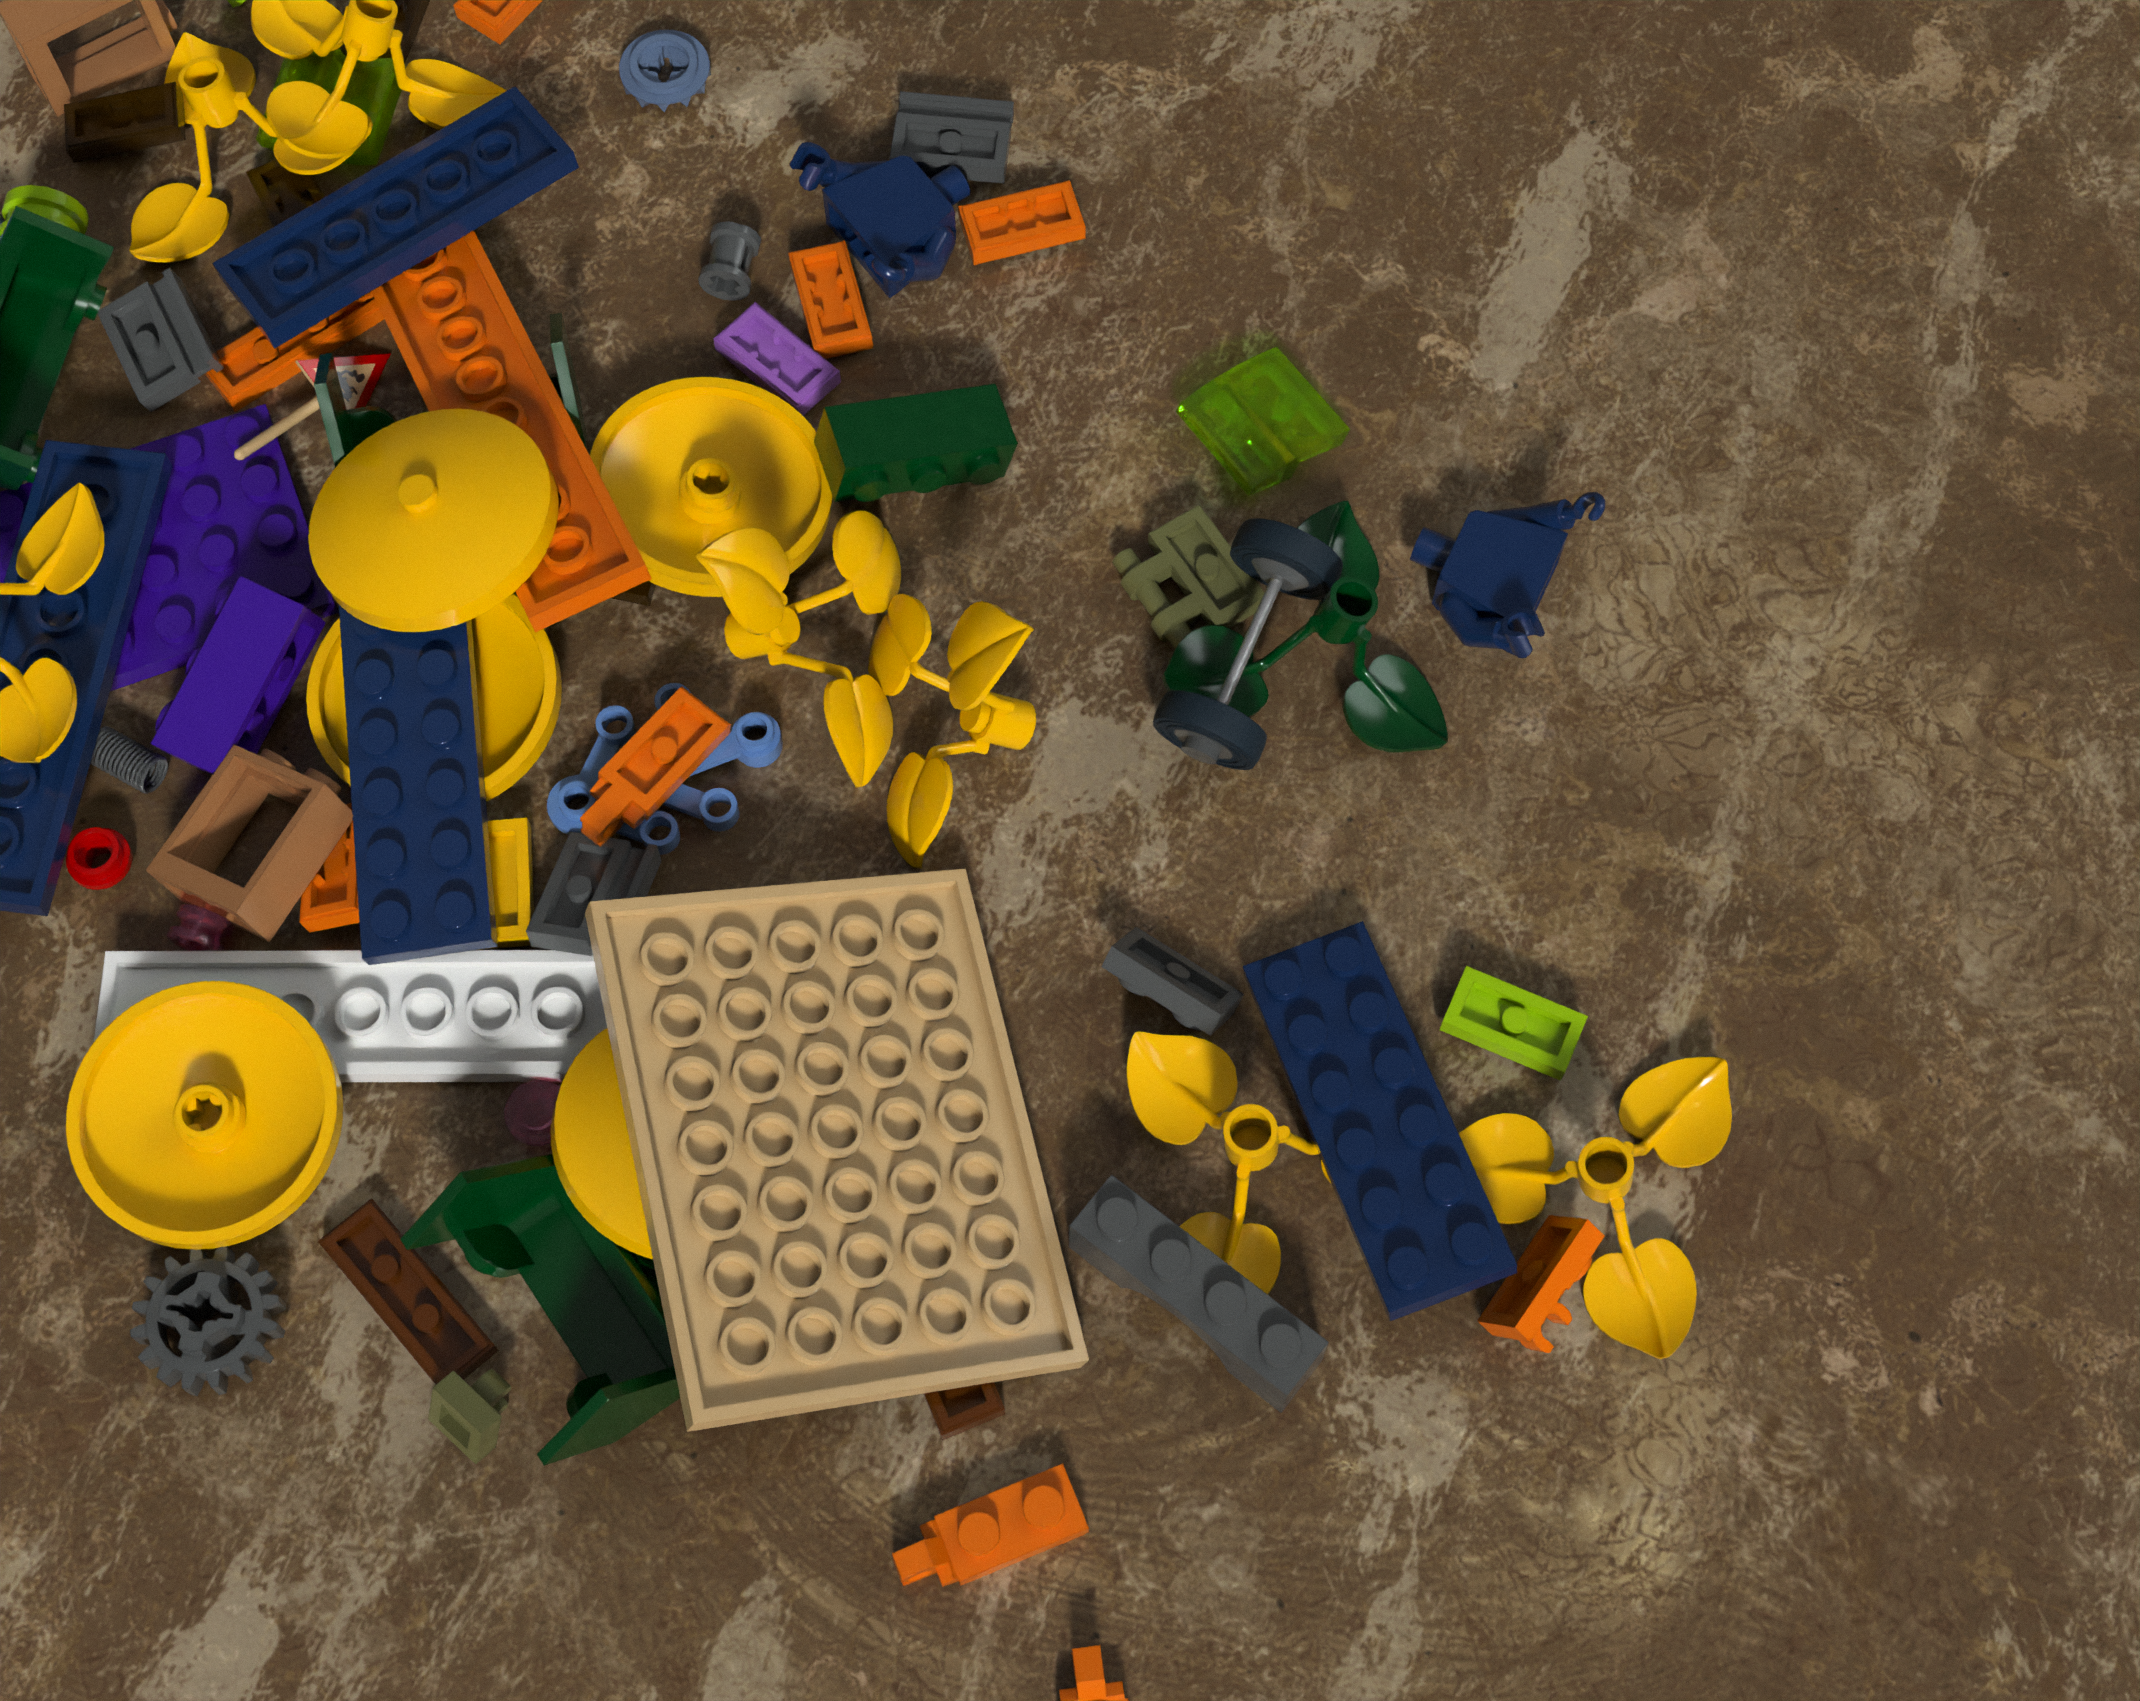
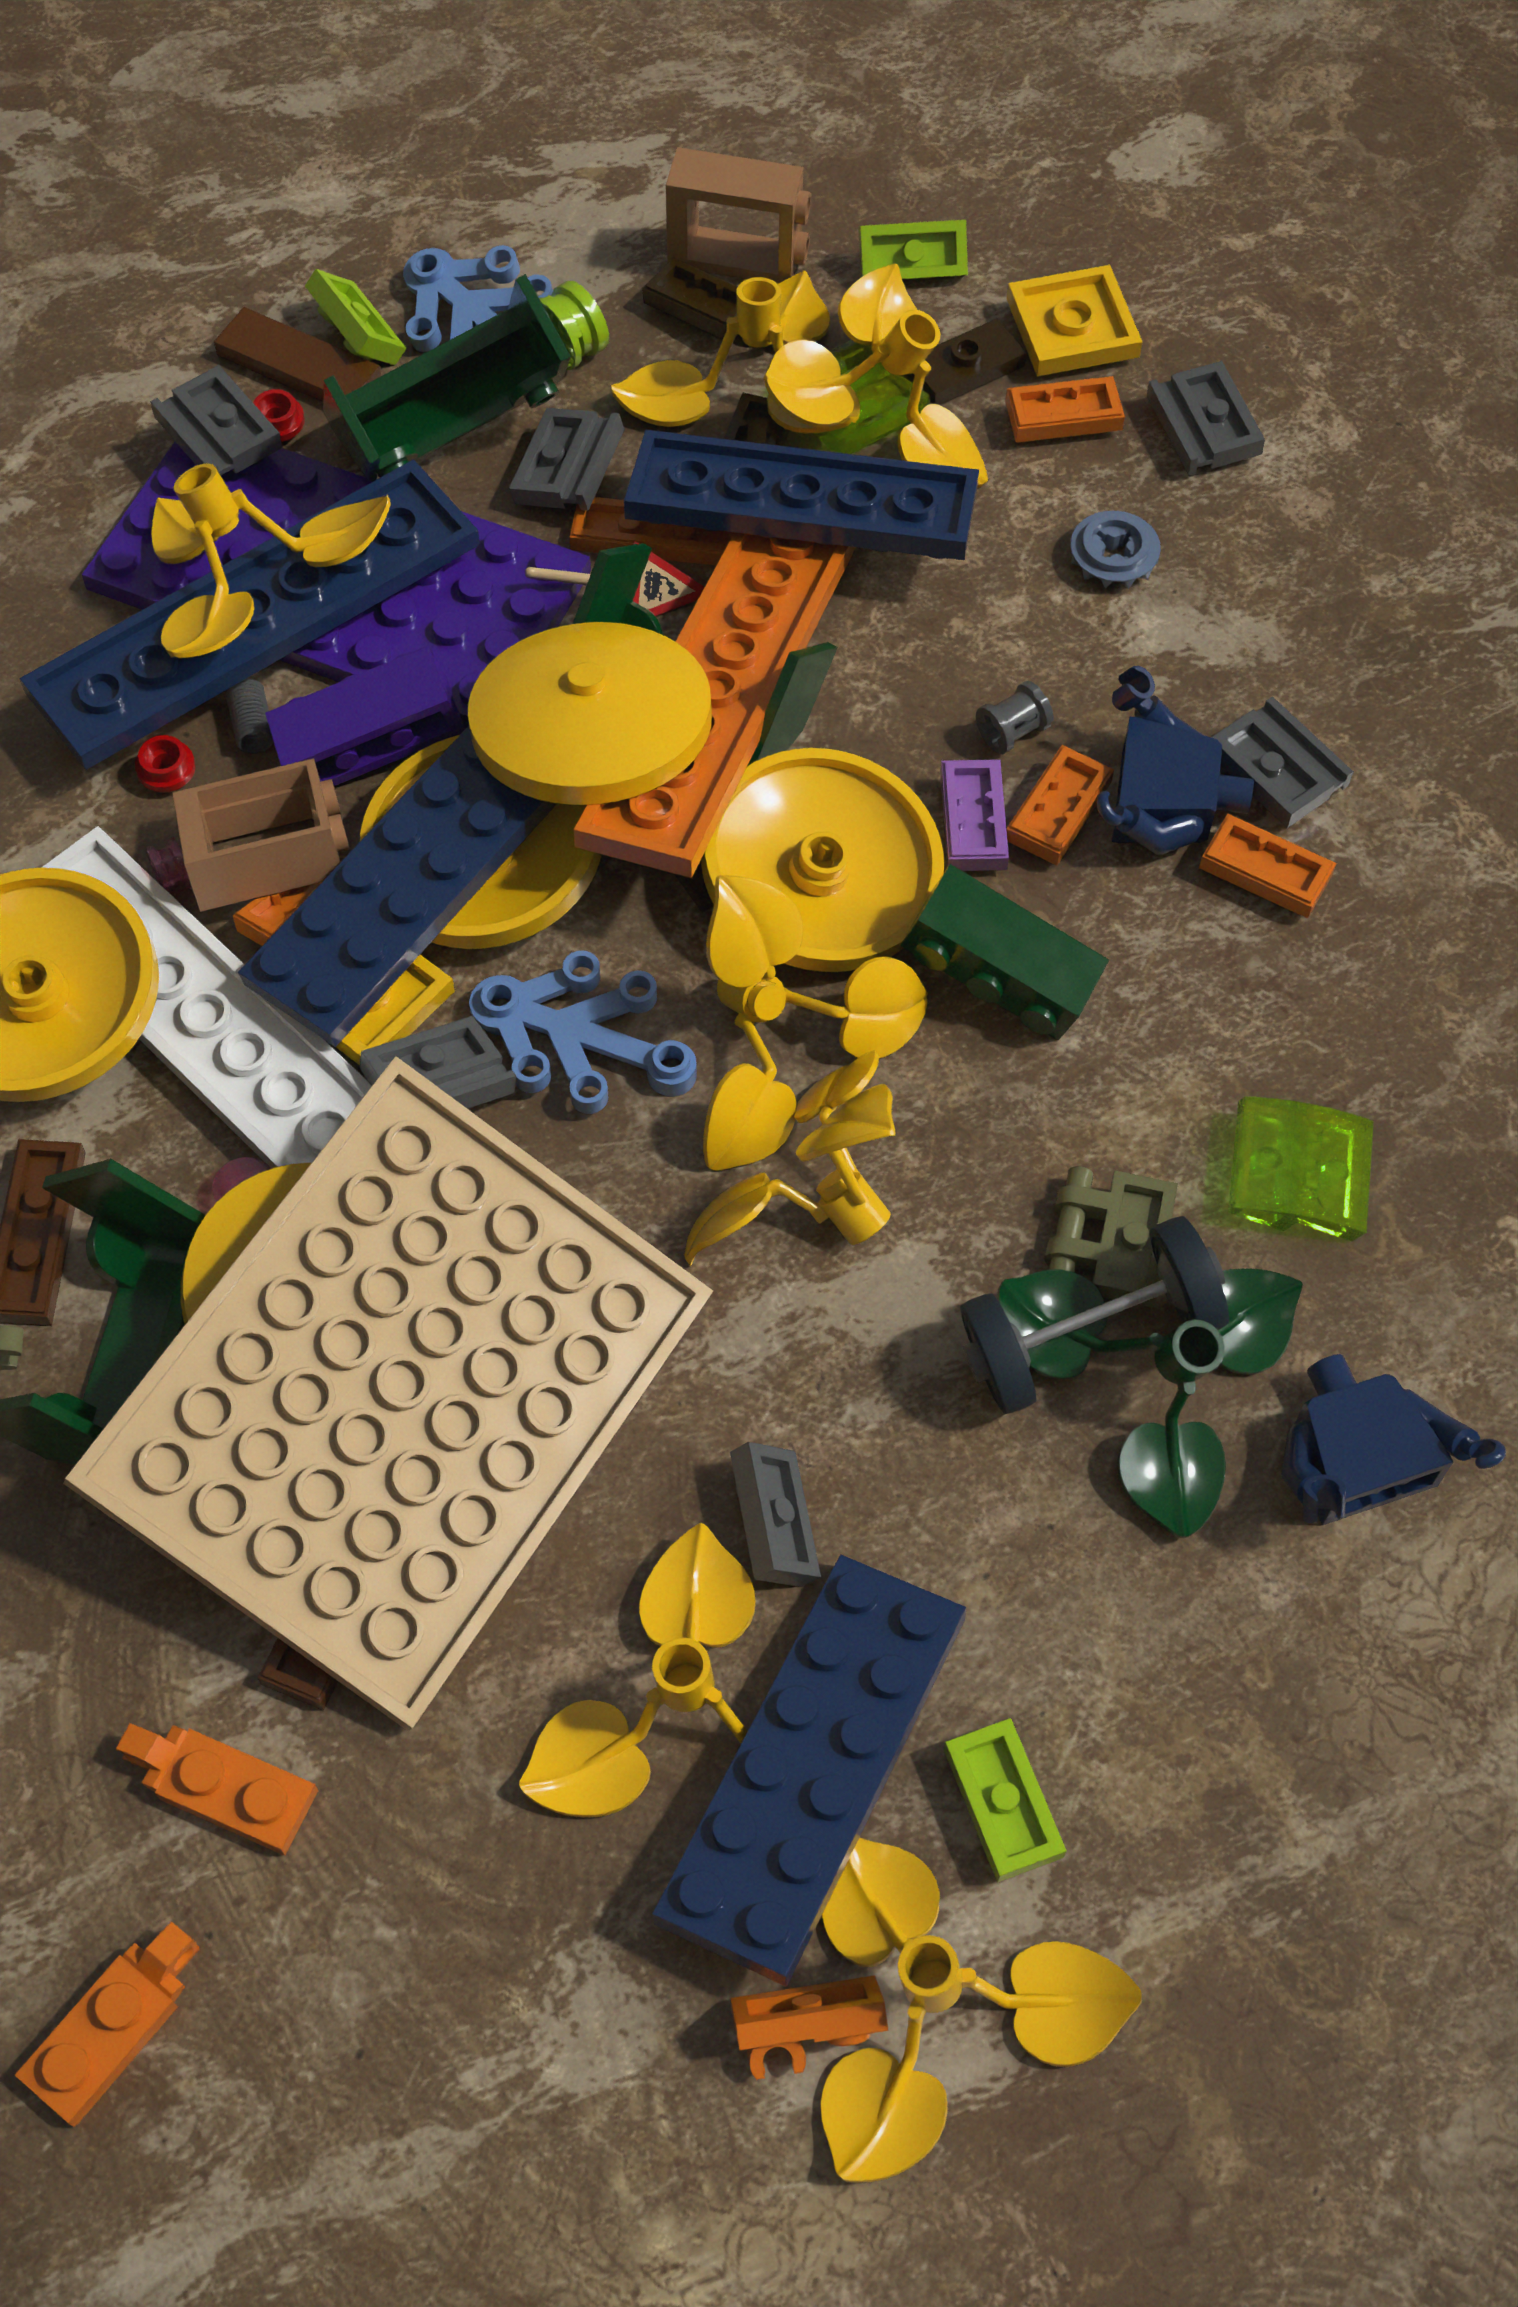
camera: 45 degrees right, 5 degrees down
orange hinge [580,686,731,847] -> none
dark grey arch [1069,1175,1329,1413] -> none

